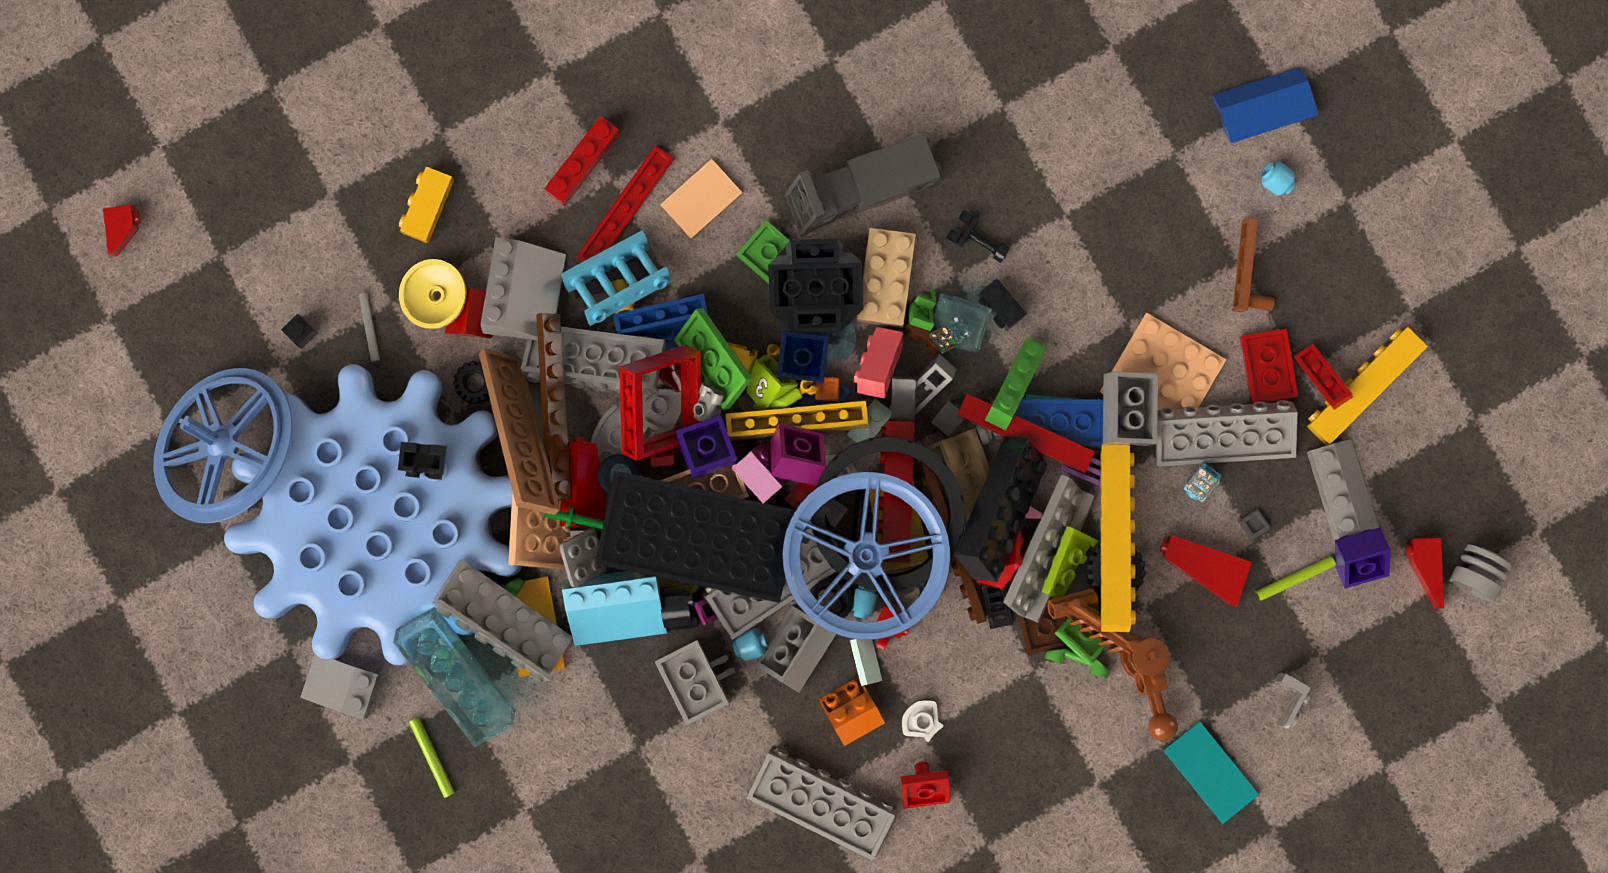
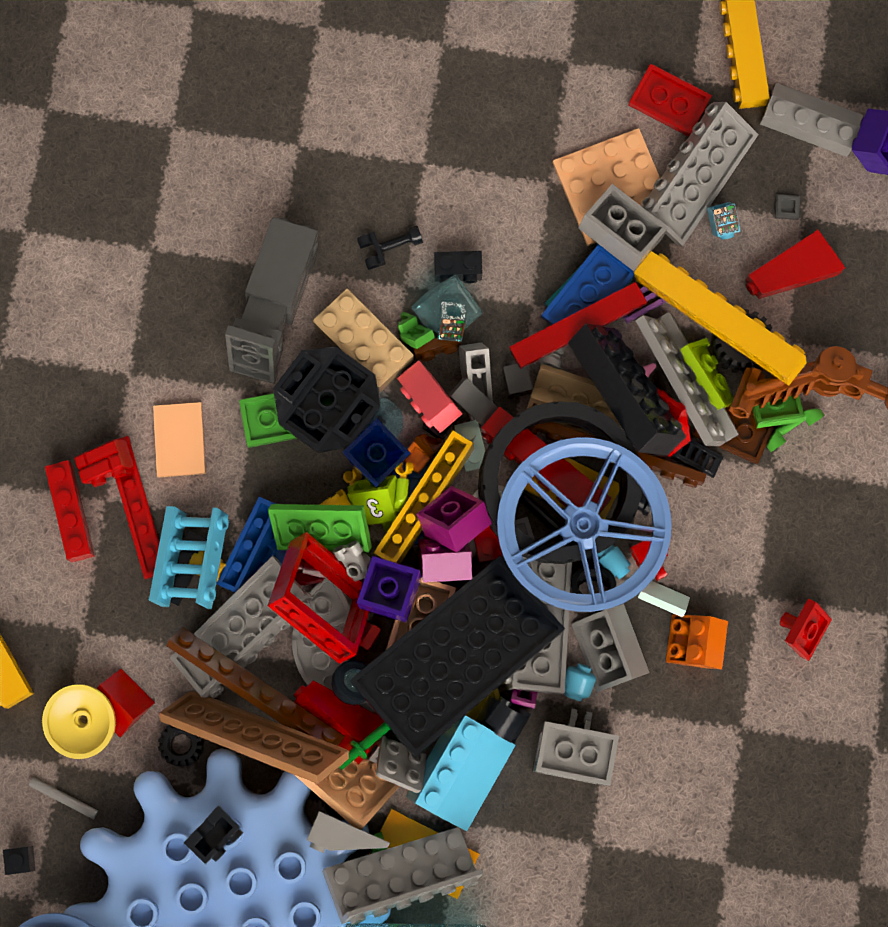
camera: 55 degrees left, 5 degrees down
light grey slope [481,237,566,341] -> none
light grey bracket [747,748,897,861] -> none
white animal [902,700,943,742] -> none
bright green brick [985,337,1047,431] -> none
dark orange piece [1232,218,1274,312] -> none
lime piece [1255,556,1336,601] -> none
red plate [1293,343,1353,410] -> none
none -> red brick [74,439,134,487]
none -> light grey slope [307,811,390,853]
none -> reddish brown tile [414,434,446,458]

